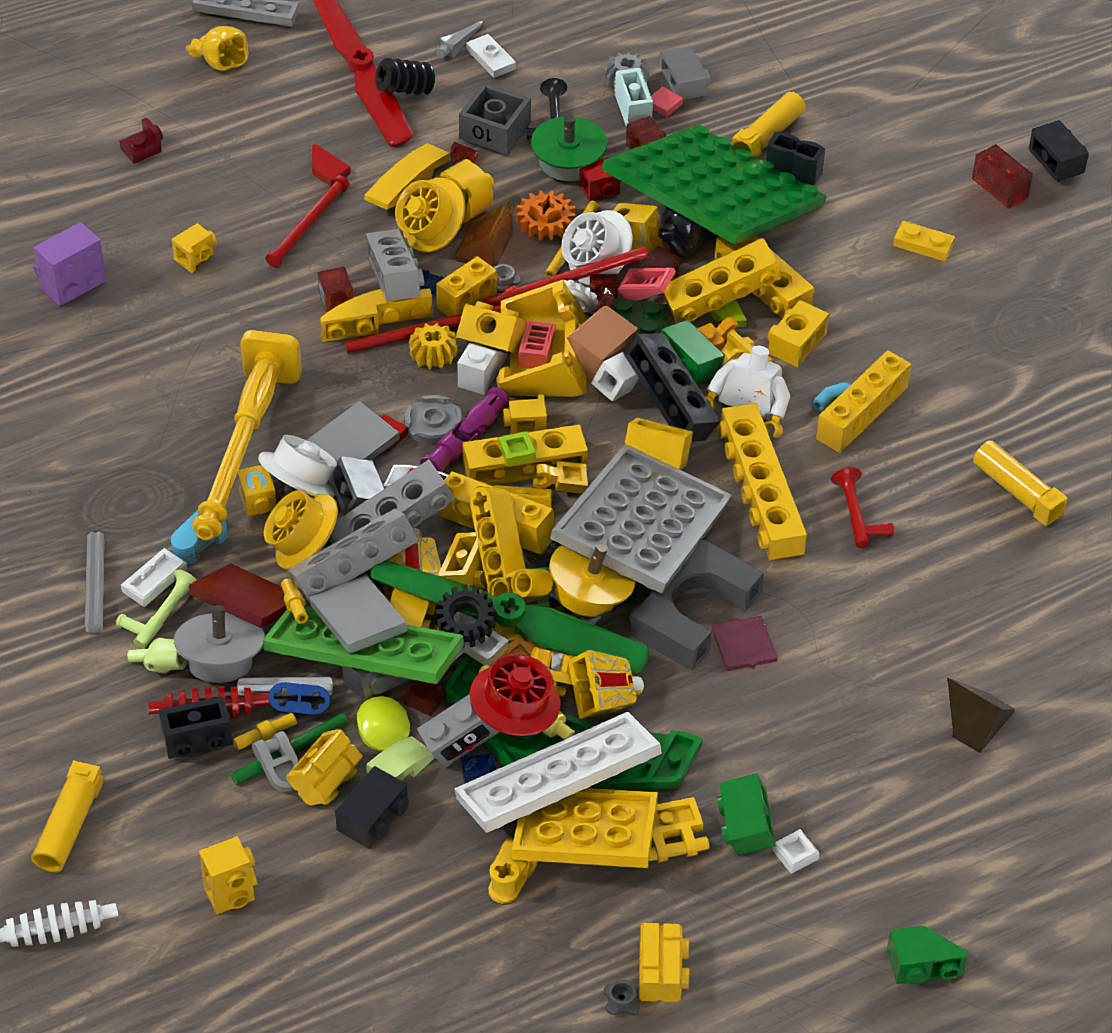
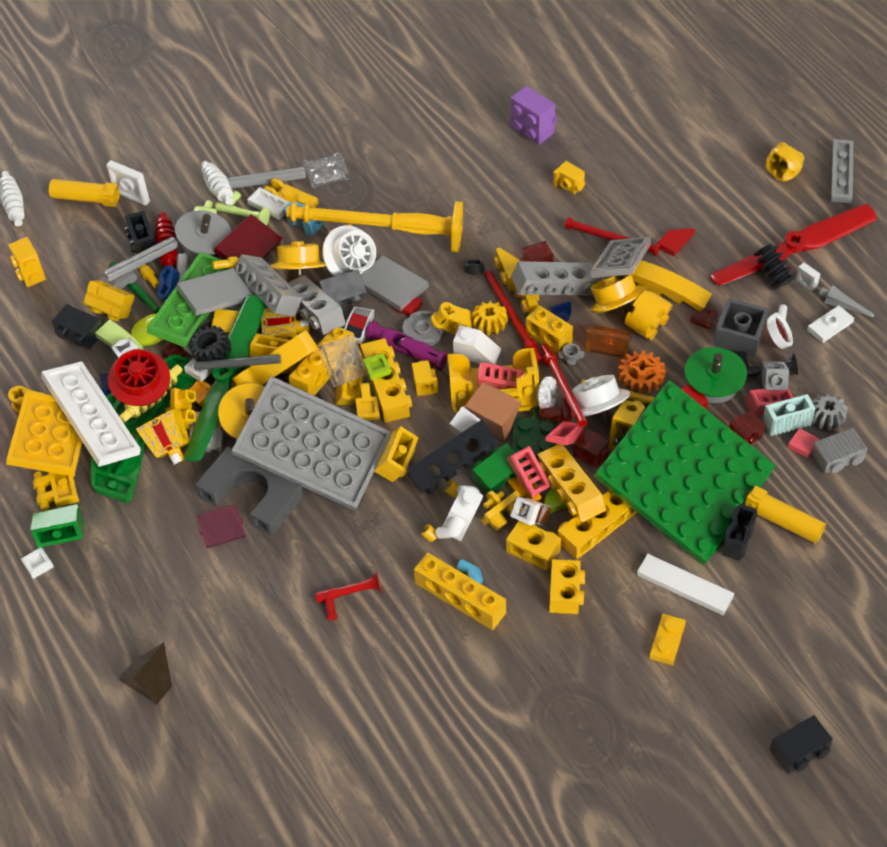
camera: 90 degrees right, 5 degrees up
dark red bracket [119,117,163,164] -> none
yellow brick [456,301,527,355] -> none
yellow brick [717,403,807,561] -> none
clear red brick [972,144,1033,209] -> none
yellow piece [973,440,1068,527] -> none
none -> light grey axle [104,237,178,281]
none -> white tile [106,160,150,206]
none -> dark grey bar [194,355,282,371]
none -> white piece [201,161,233,205]
none -> yellow hinge [264,178,319,208]
none -> clear plate [303,152,349,188]
none -> clear plate [318,334,368,388]
none -> yellow piece [430,302,472,335]
none -> black tile [464,259,484,275]
none -> coral slope [506,446,551,497]
none -> white leg [511,497,552,525]
none -> yellow brick [550,559,585,614]
none -> light grey tile [590,237,651,278]
none -> white tile [637,554,734,616]
none -> coral slope [744,388,794,416]
none -> light grey brick [761,361,789,390]
none -> white piece [766,304,793,349]
none -> white tile [796,263,820,292]

